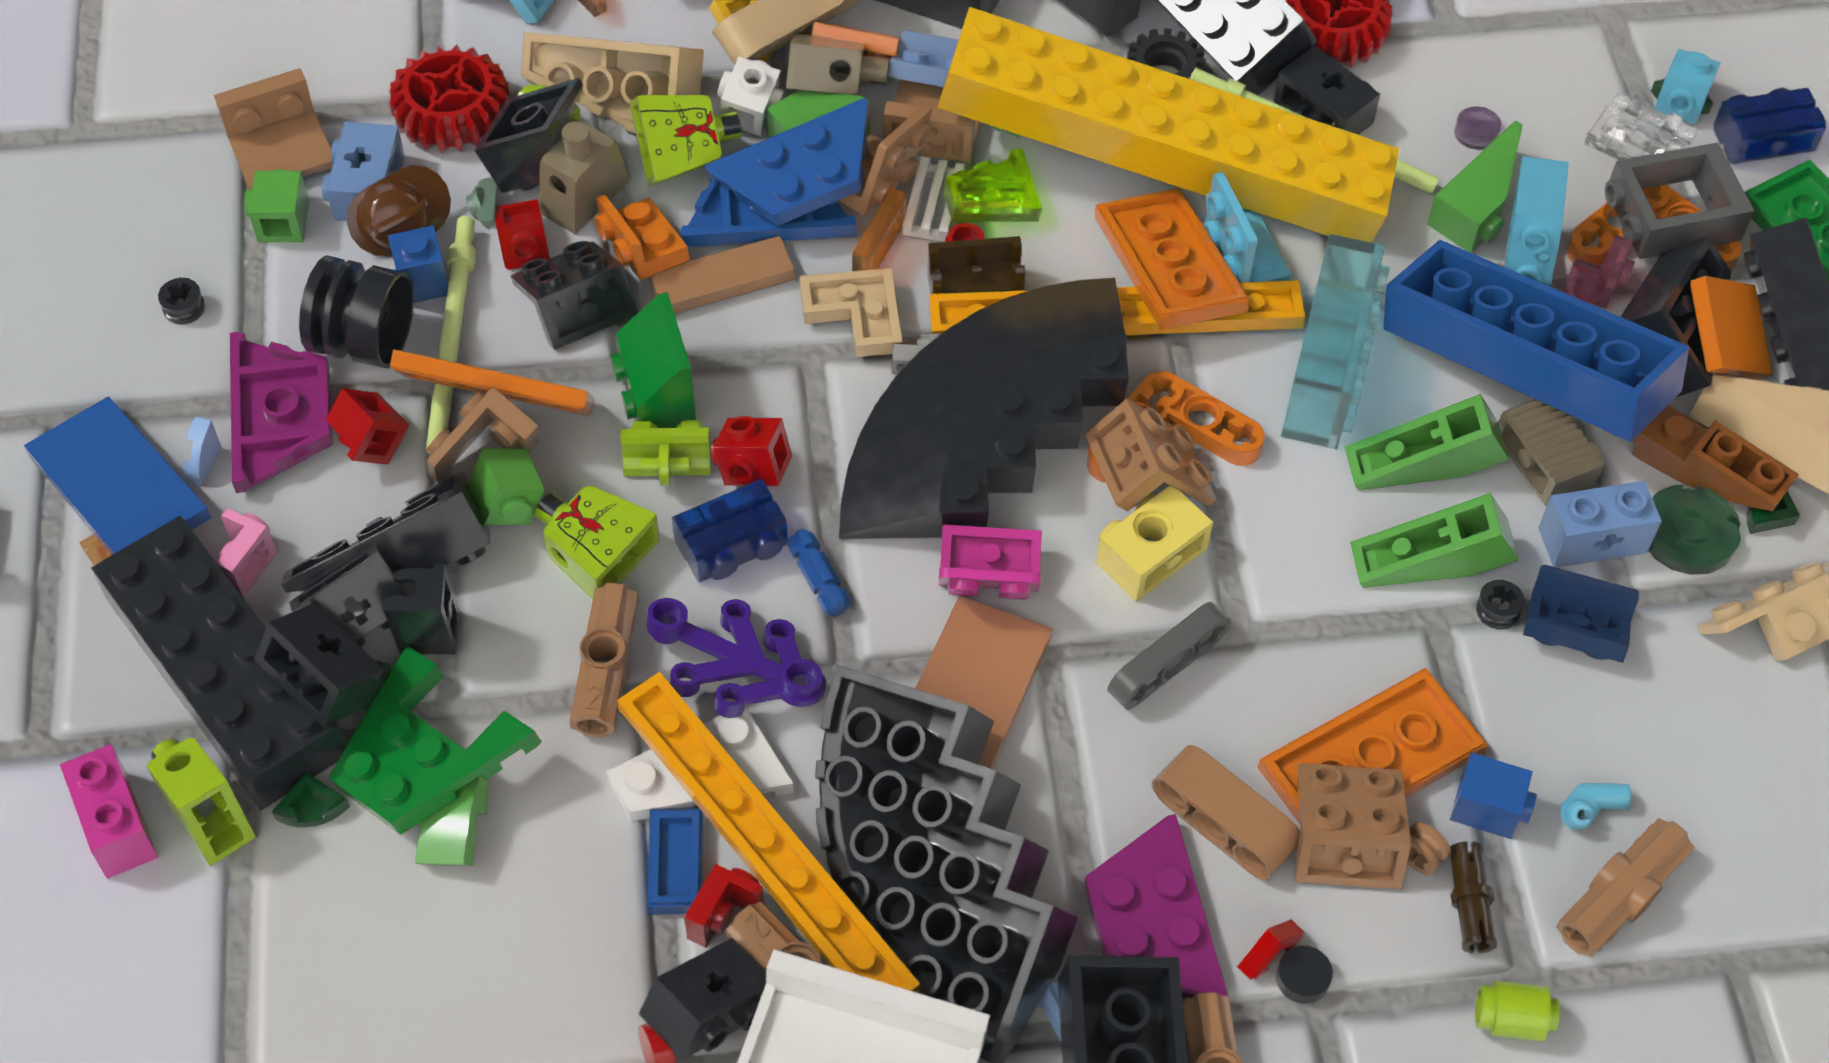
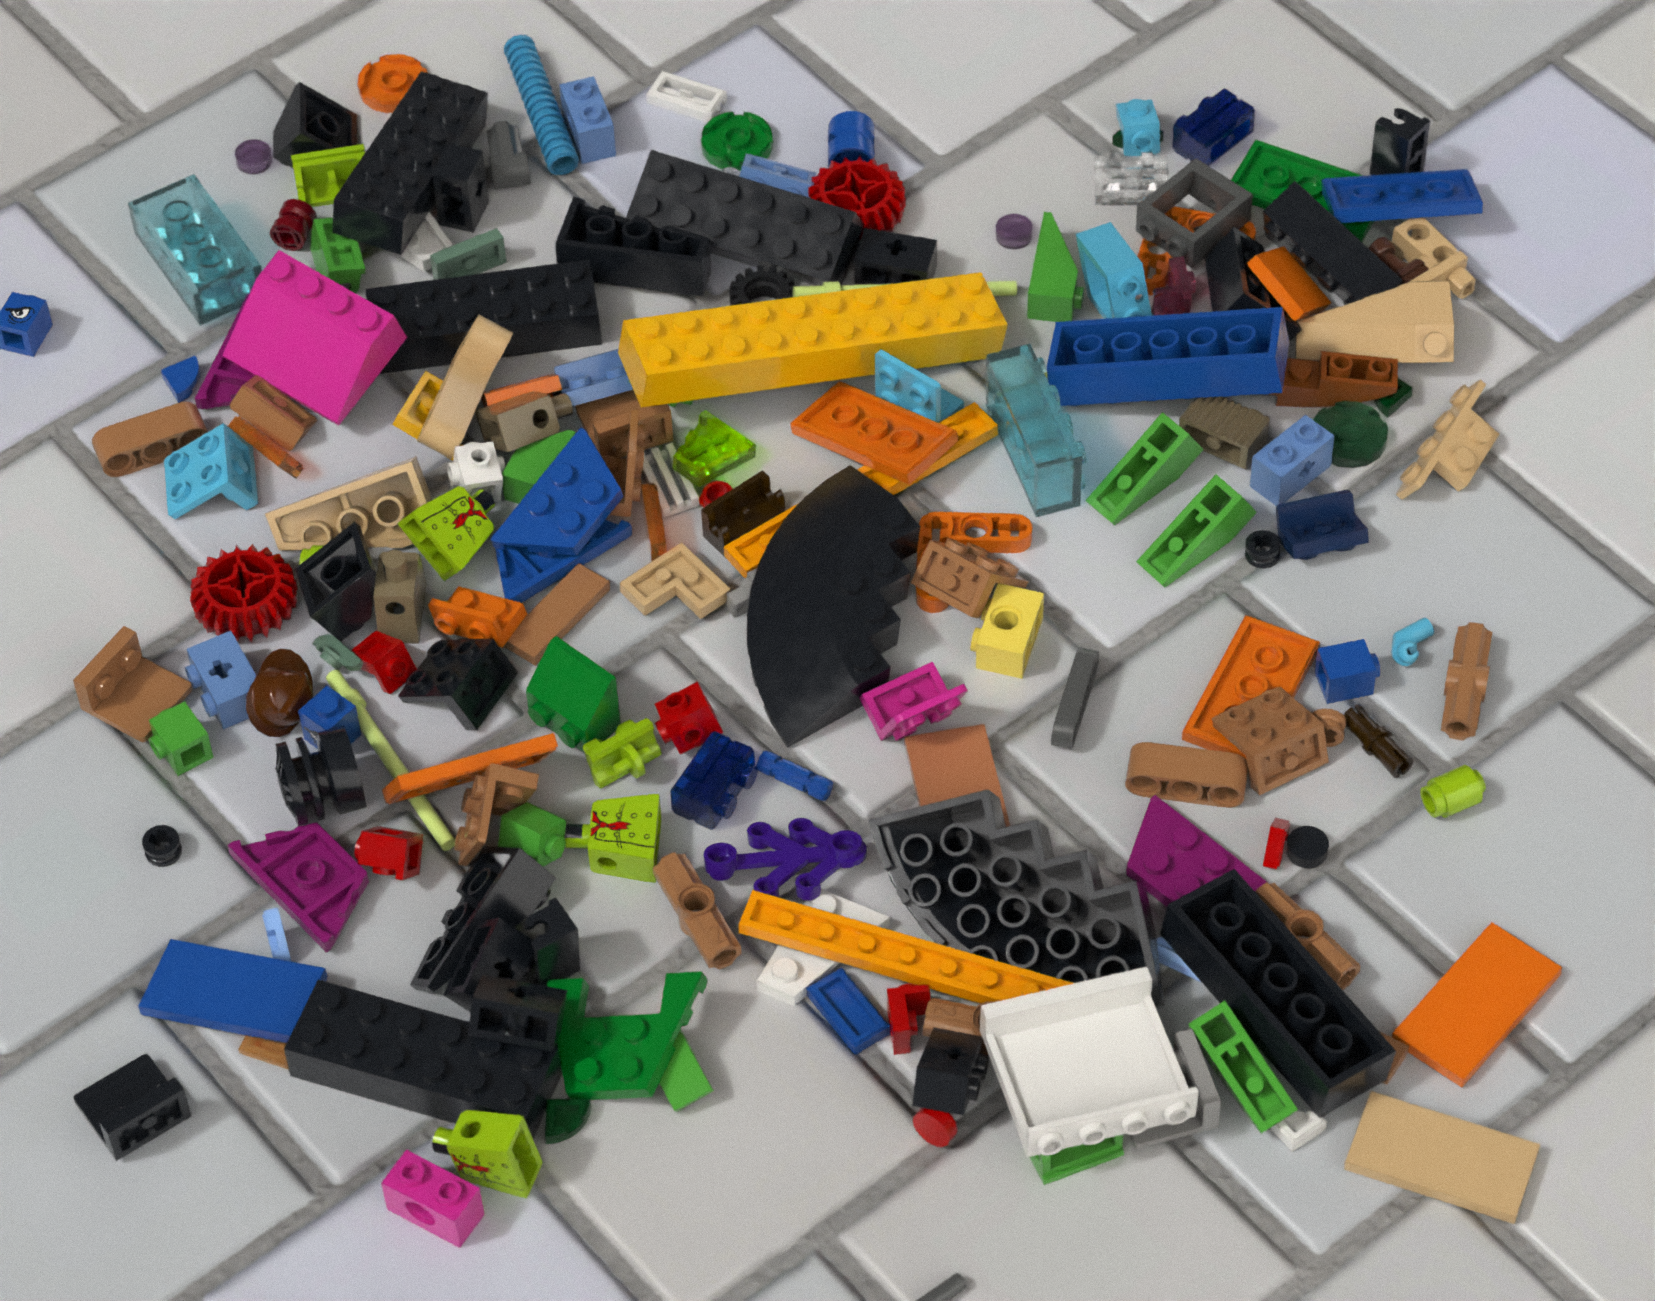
camera: 30 degrees left, 5 degrees down
bright pink bracket [216,508,277,598] -> none

